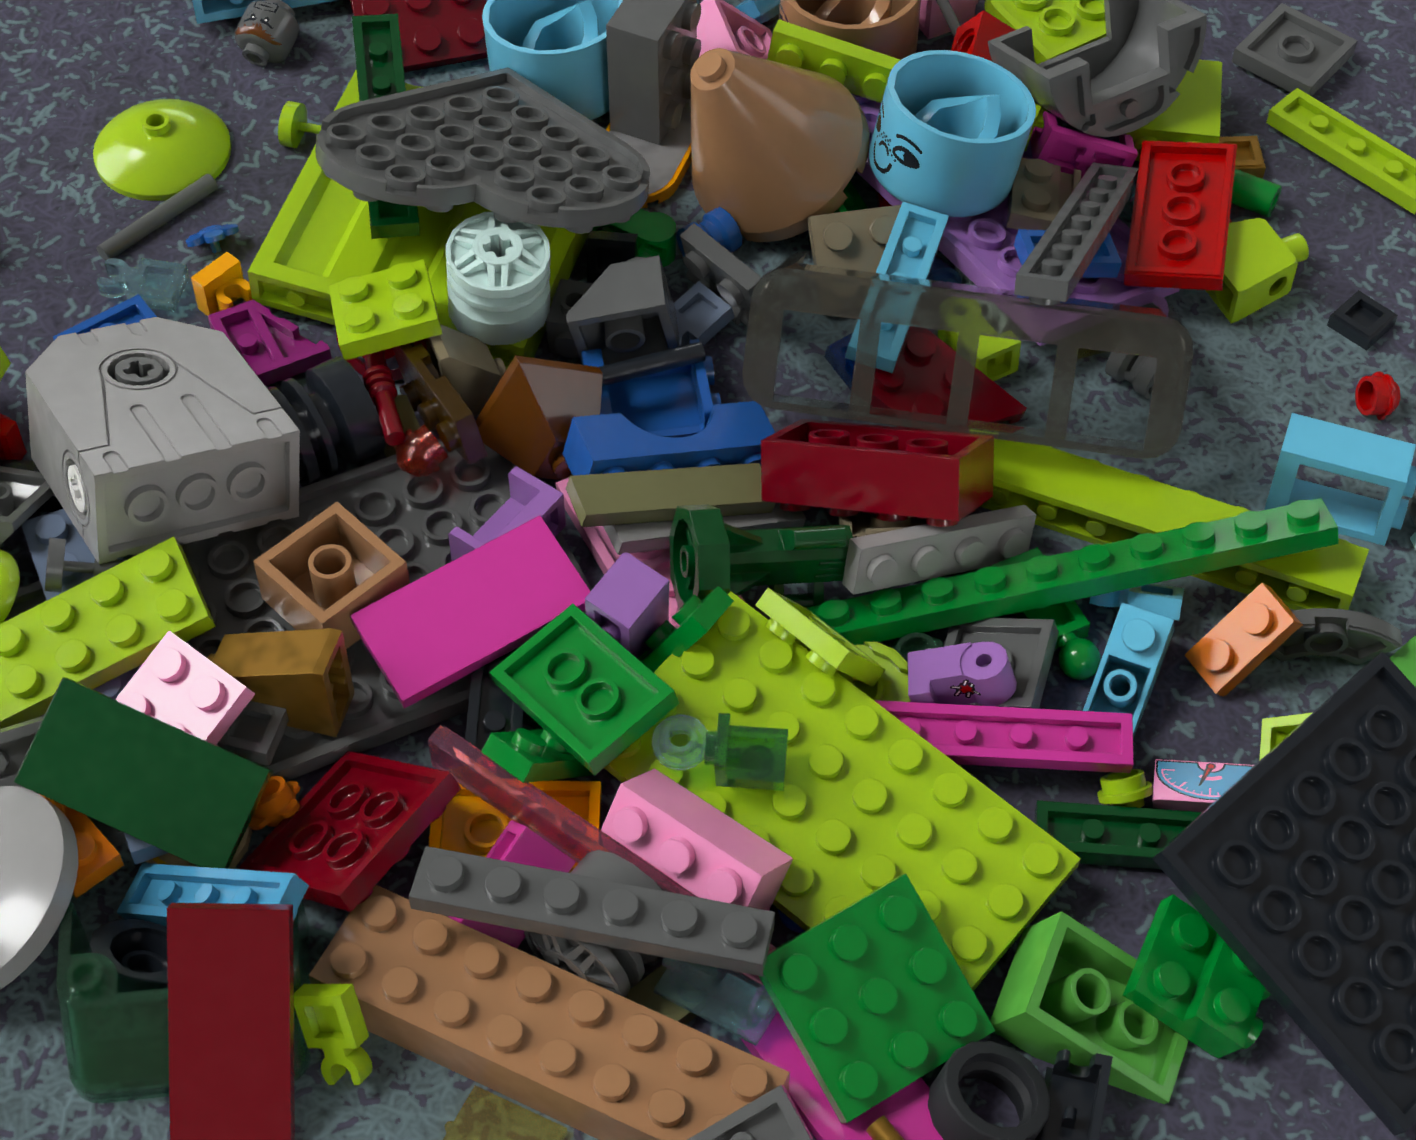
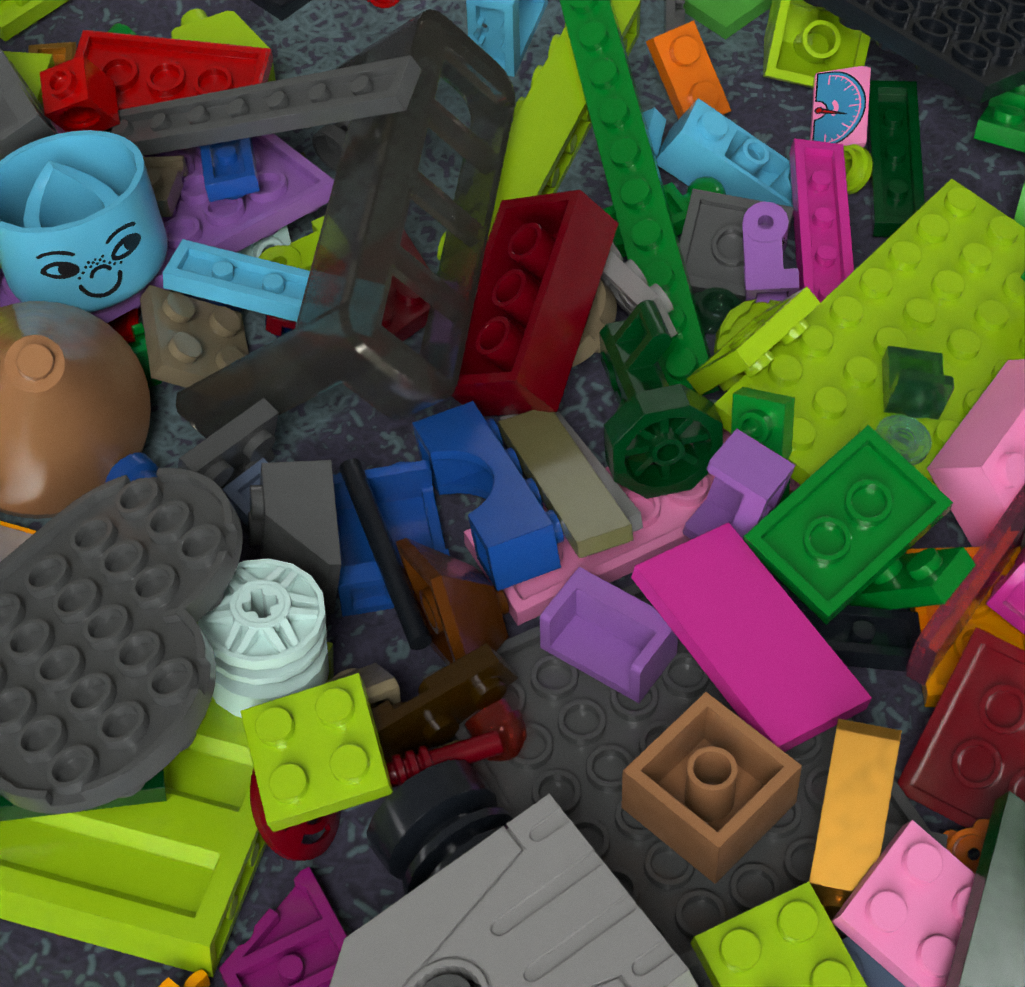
camera: 90 degrees left, 0 degrees up
none -> red brick [39,55,120,132]

